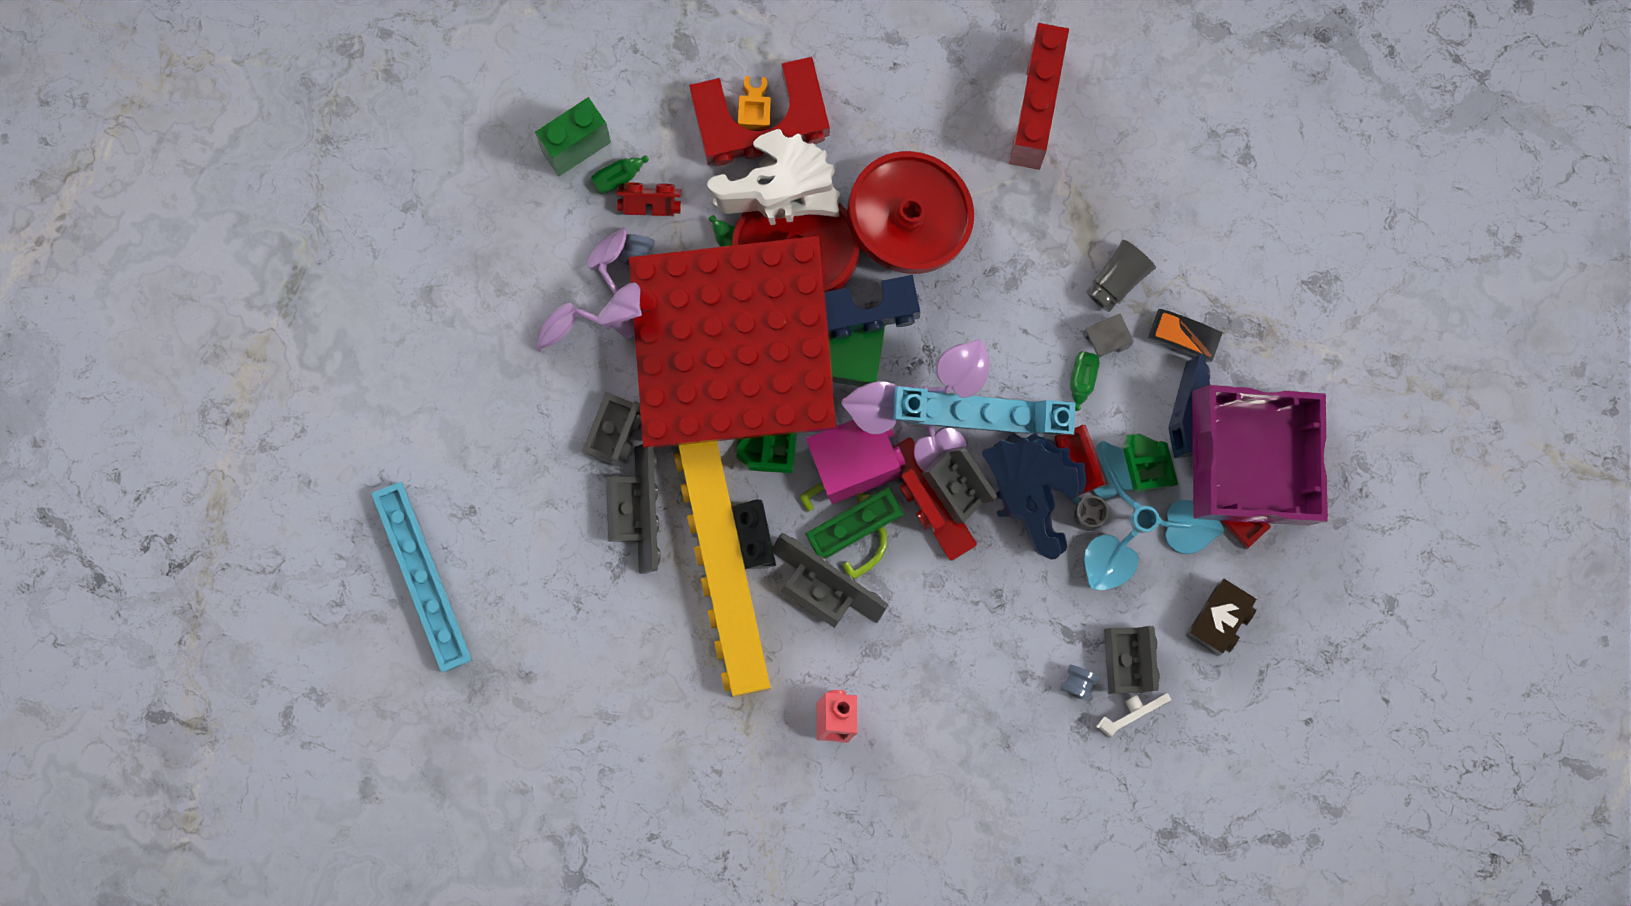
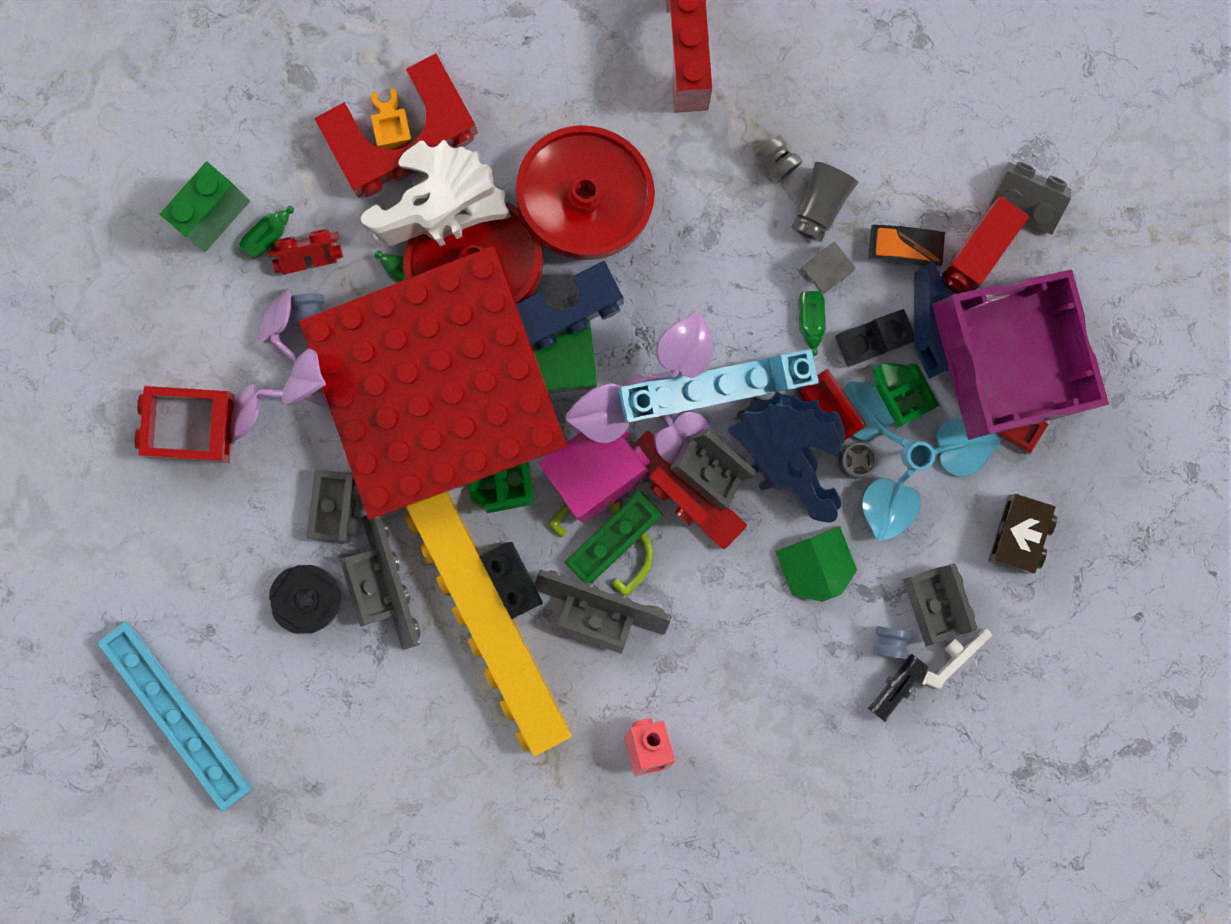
camera: 10 degrees left, 5 degrees up
none -> red window [134,386,235,463]
none -> black plate [269,565,341,634]
none -> flat silver wheel [754,135,803,184]
none -> green slope [775,526,857,602]
none -> black slope [835,309,914,368]
none -> black pin [868,654,929,722]
none -> red brick [941,196,1030,294]
none -> dark grey bracket [989,162,1071,235]

